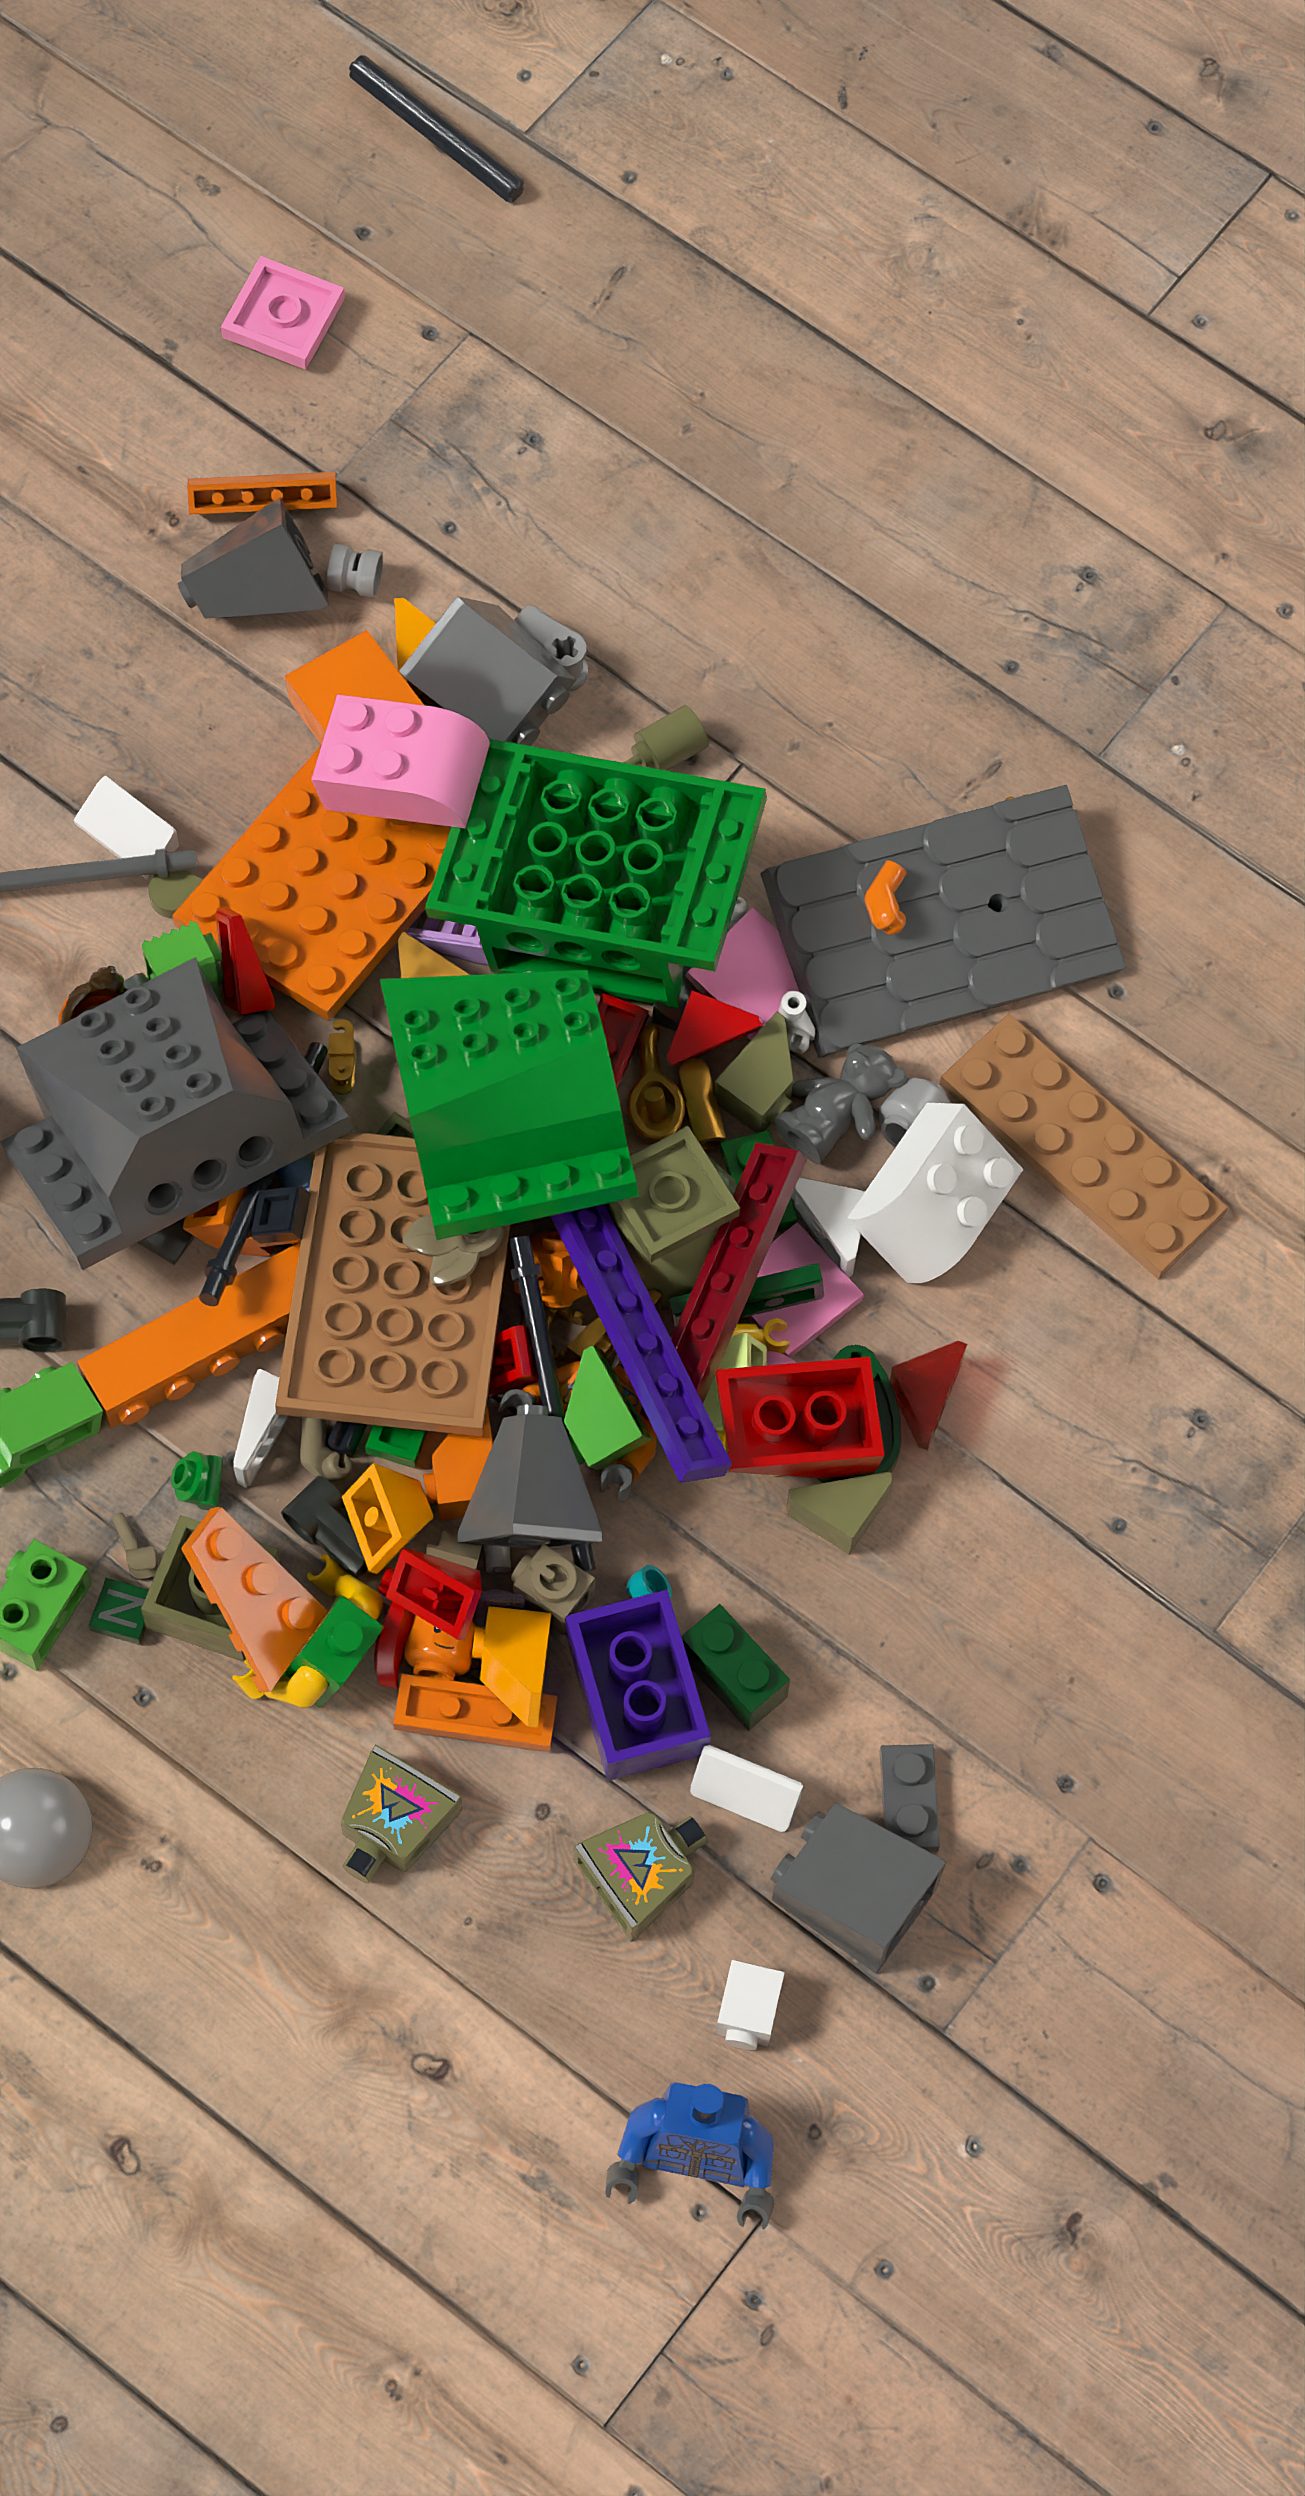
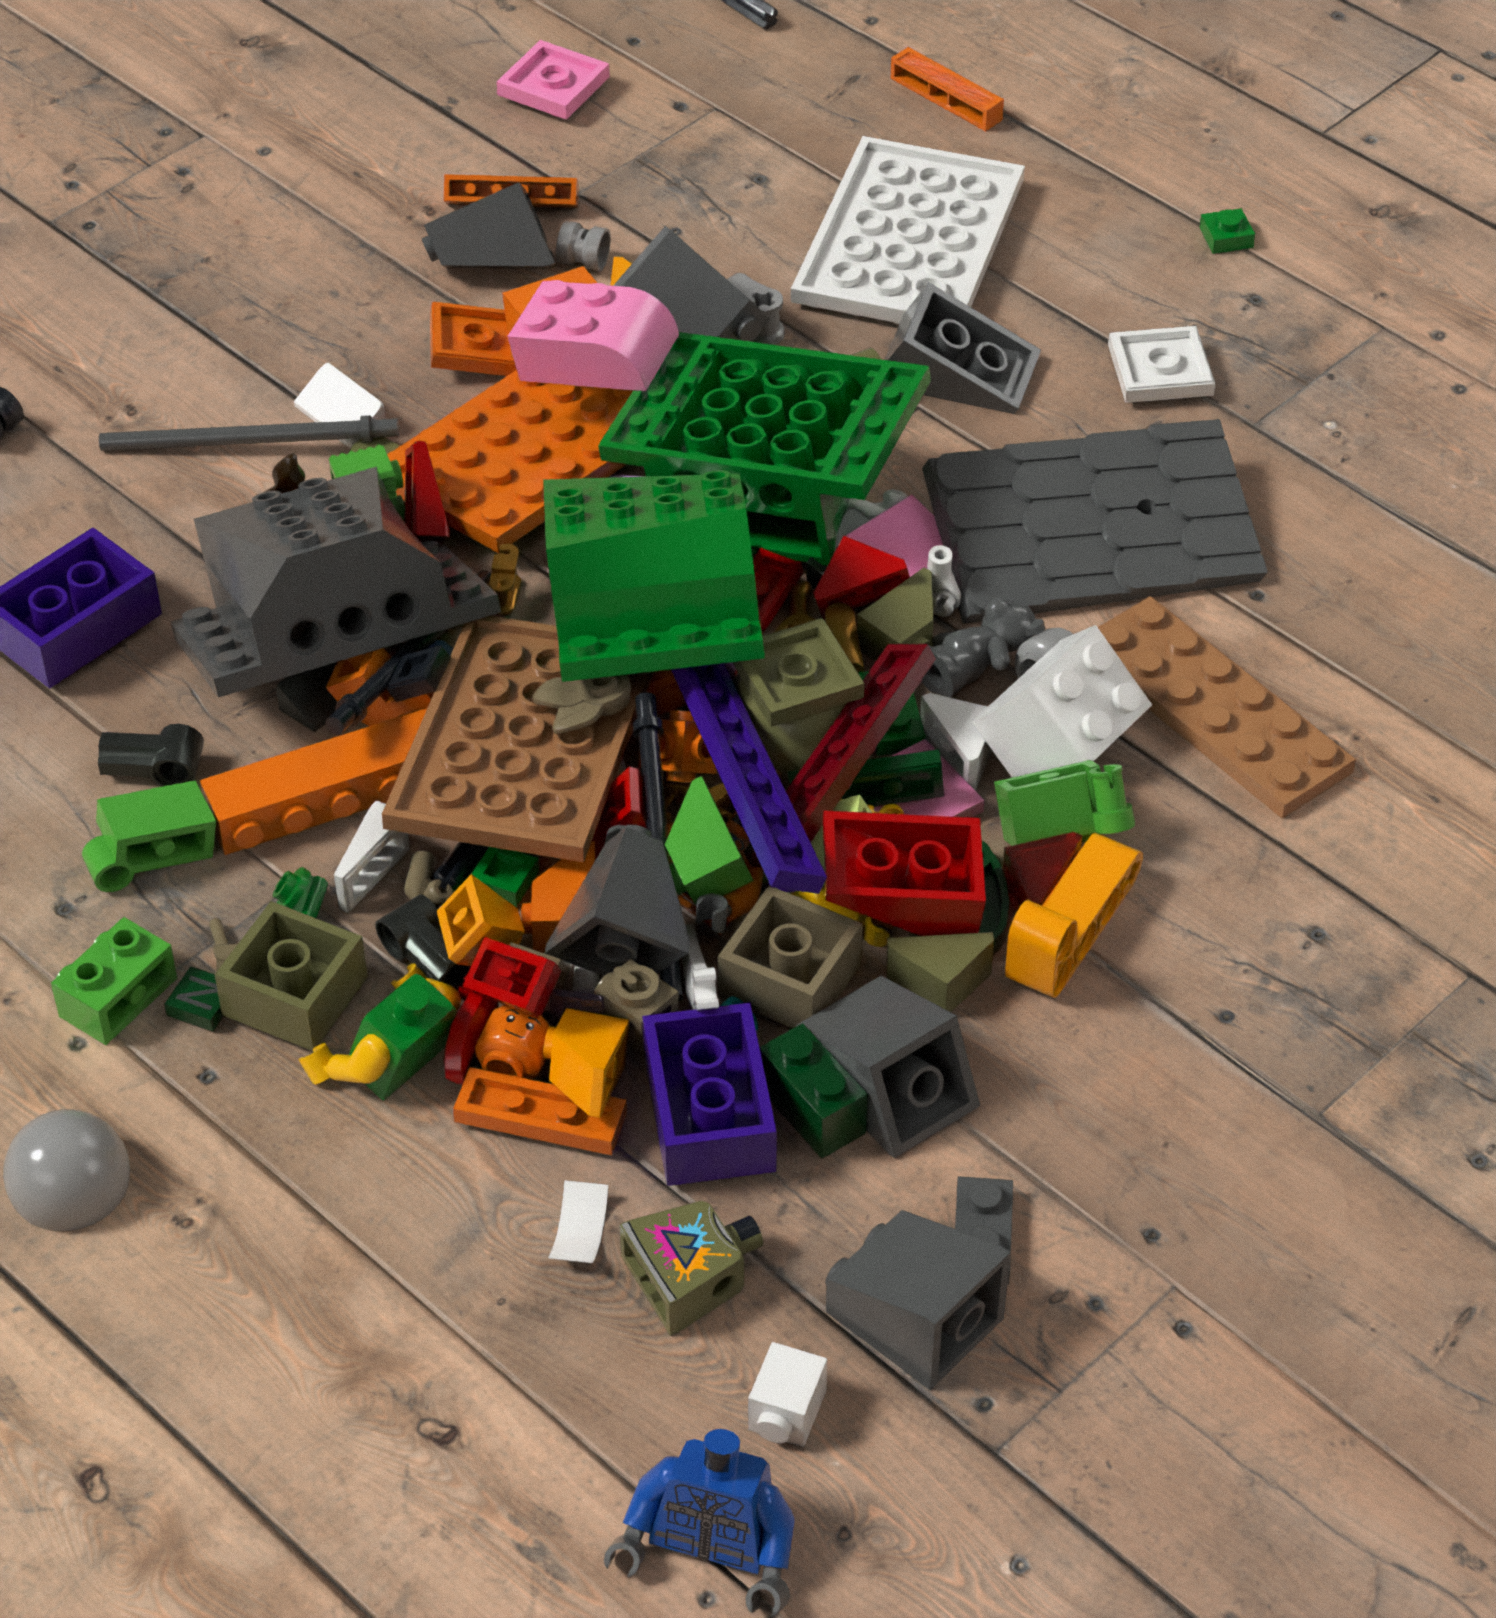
camera: 10 degrees right, 20 degrees down
orange wing [181,1507,328,1693] -> none
olive torso [341,1744,462,1884] -> none
white slope [690,1745,803,1832] -> none
orange arm [865,860,907,935] -> none
none -> orange plate [430,302,517,376]
none -> white sticker [548,1180,609,1263]
none -> white piece [682,924,719,1011]
none -> dark tan brick [718,885,863,1028]
none -> white plate [791,136,1025,324]
none -> dark grey slope [796,976,980,1158]
none -> dark grey slope [884,282,1041,414]
none -> orange piece [891,47,1004,132]
none -> bright green hinge [994,760,1135,854]
none -> light orange beam [1005,832,1143,998]
none -> white plate [1108,326,1215,403]
none -> green plate [1199,208,1255,254]

